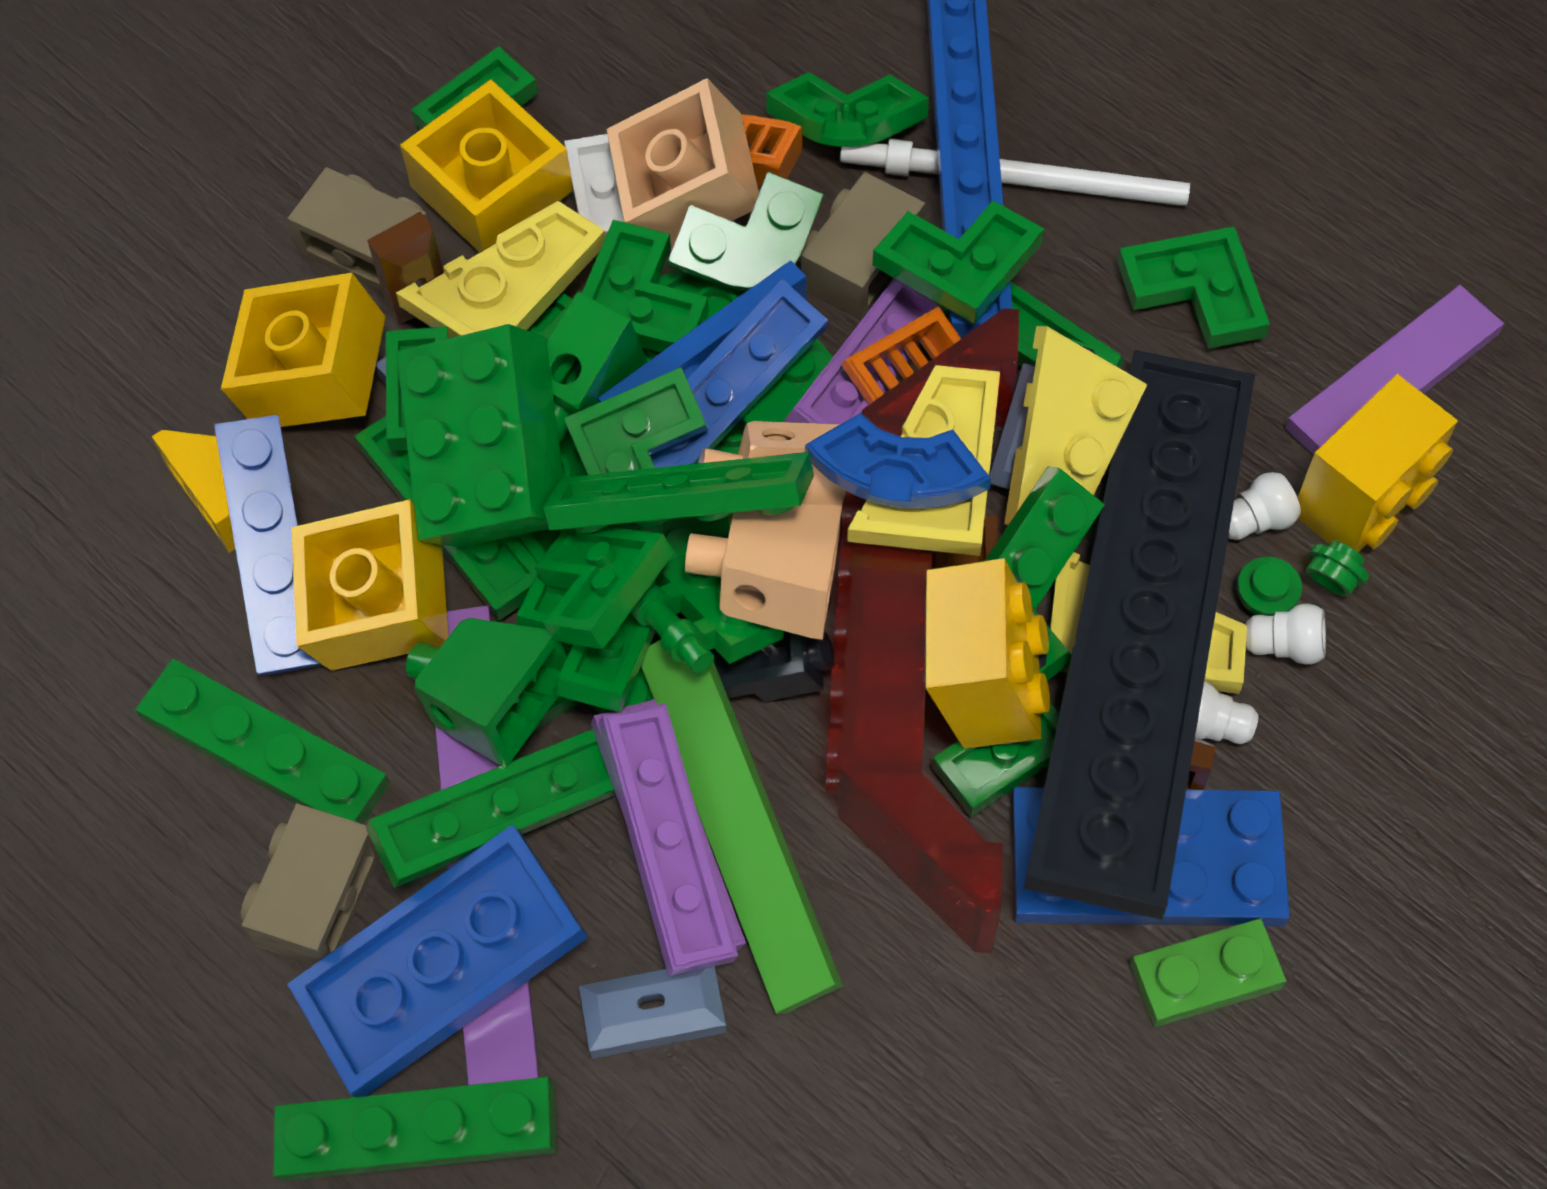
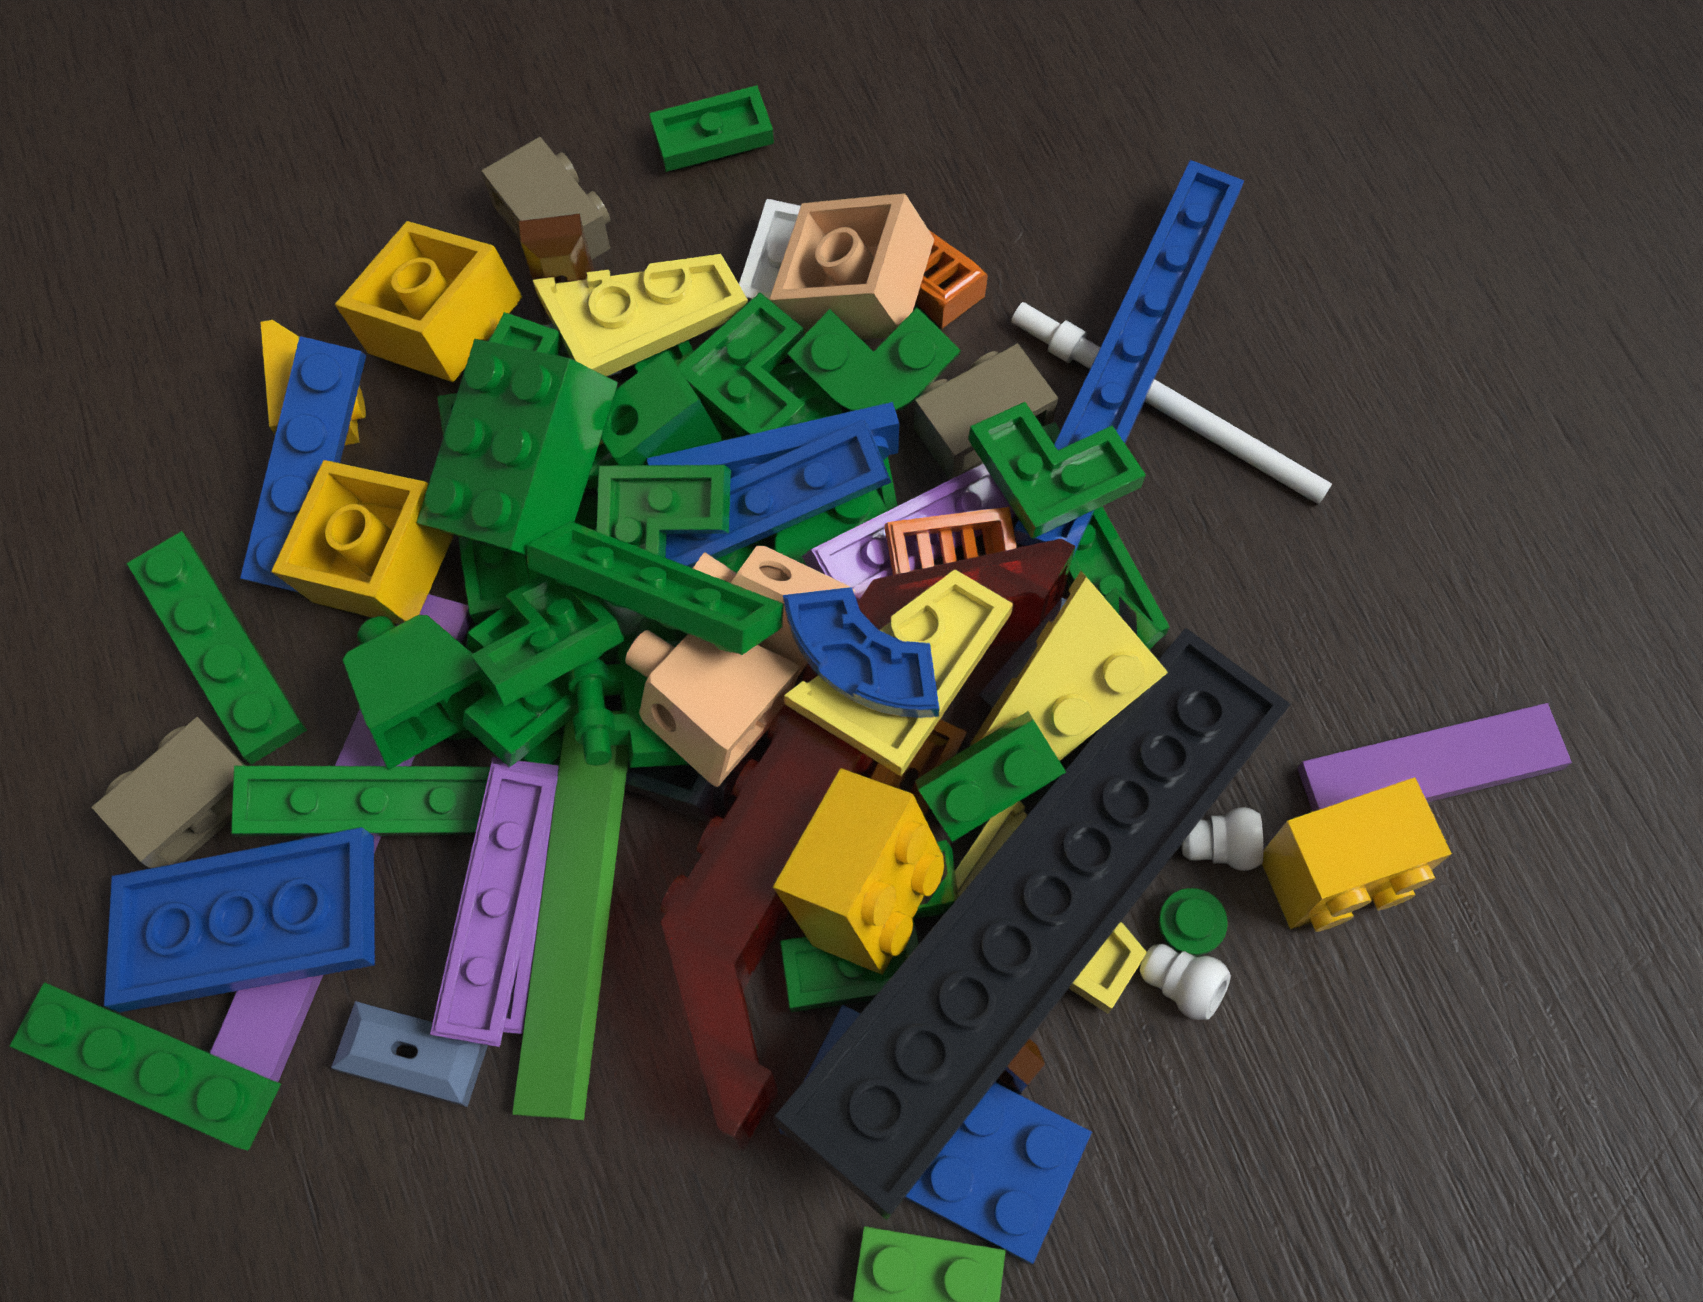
camera: 25 degrees right, 5 degrees up
yellow brick [400,80,573,253] -> none
green plate [766,72,929,147] -> none
green plate [1117,226,1270,349] -> none
white piece [1195,681,1258,744] -> none
green plate [1306,541,1369,597] -> none

